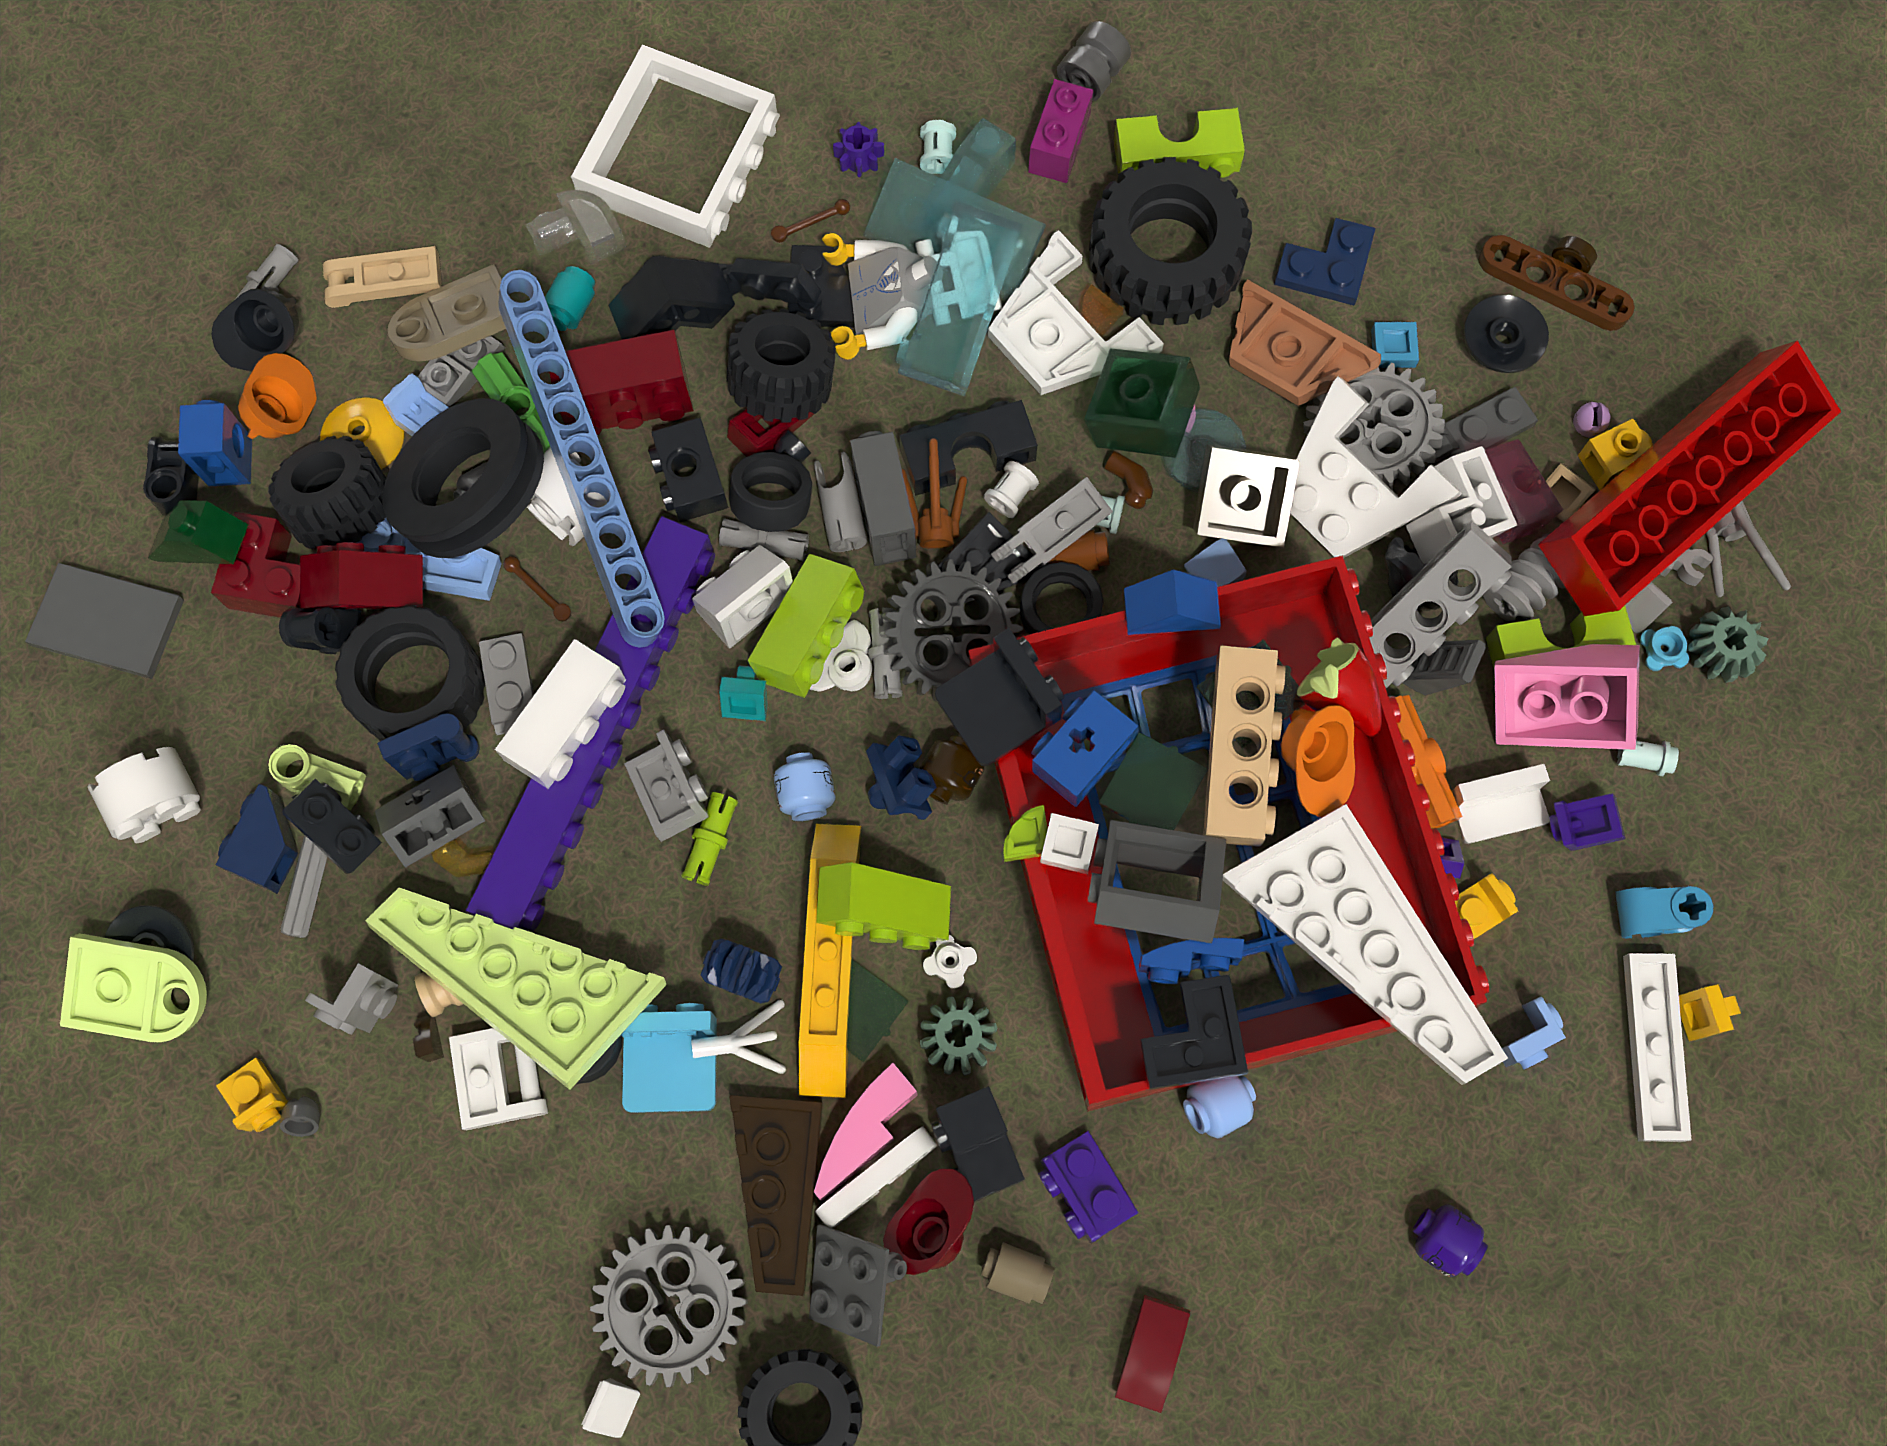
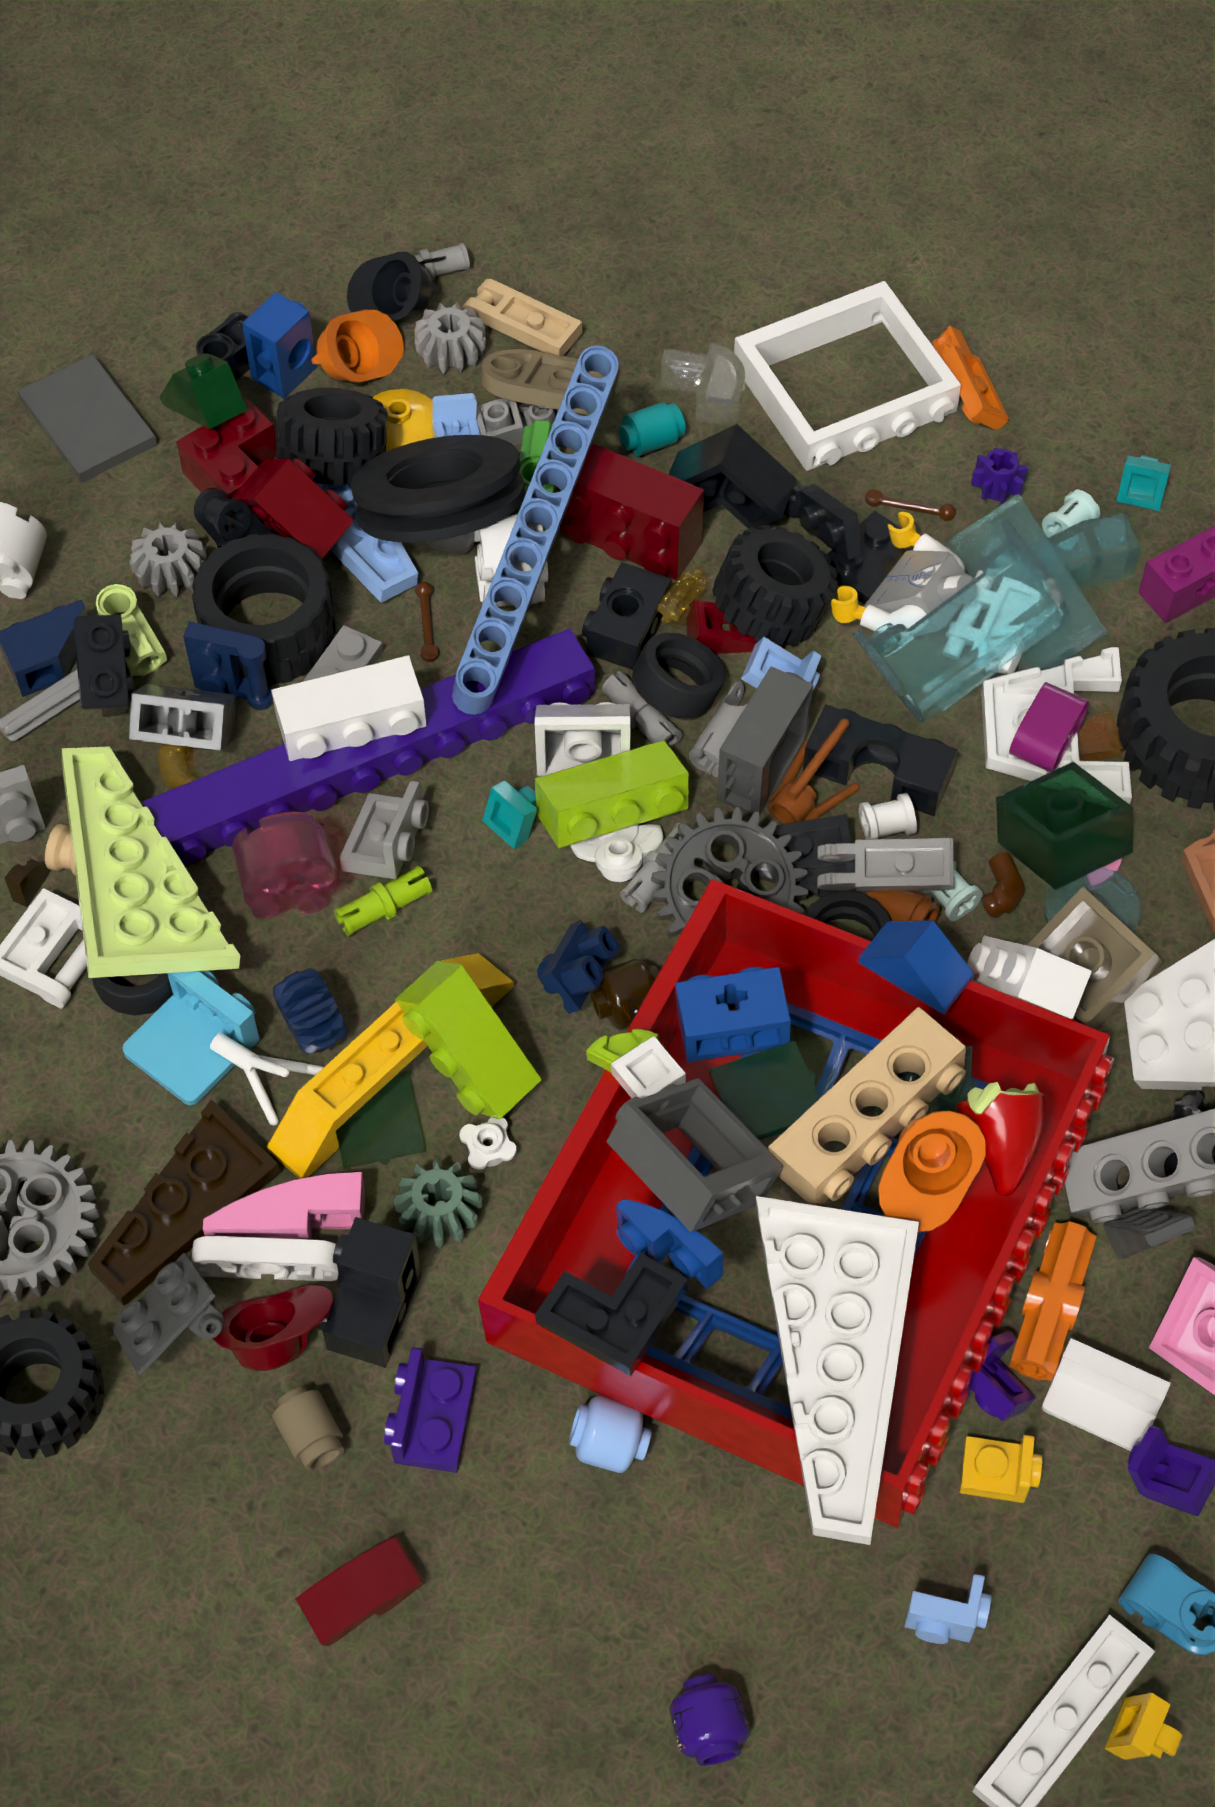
camera: 40 degrees right, 15 degrees down
black hinge [774,429,811,463] -> none
light blue head [774,753,835,821] -> none
black bracket [935,628,1064,766] -> none
none -> light grey gear [129,521,207,598]
none -> clear pink brick [232,812,339,918]
none -> light grey gear [414,302,486,374]
none -> clear yellow axle [657,568,707,624]
none -> light blue bracket [741,637,822,689]
none -> orange hinge [932,326,1009,430]
none -> white brick [967,936,1092,1019]
none -> magenta beam [1009,682,1089,773]
none -> teal tile [1116,455,1171,511]

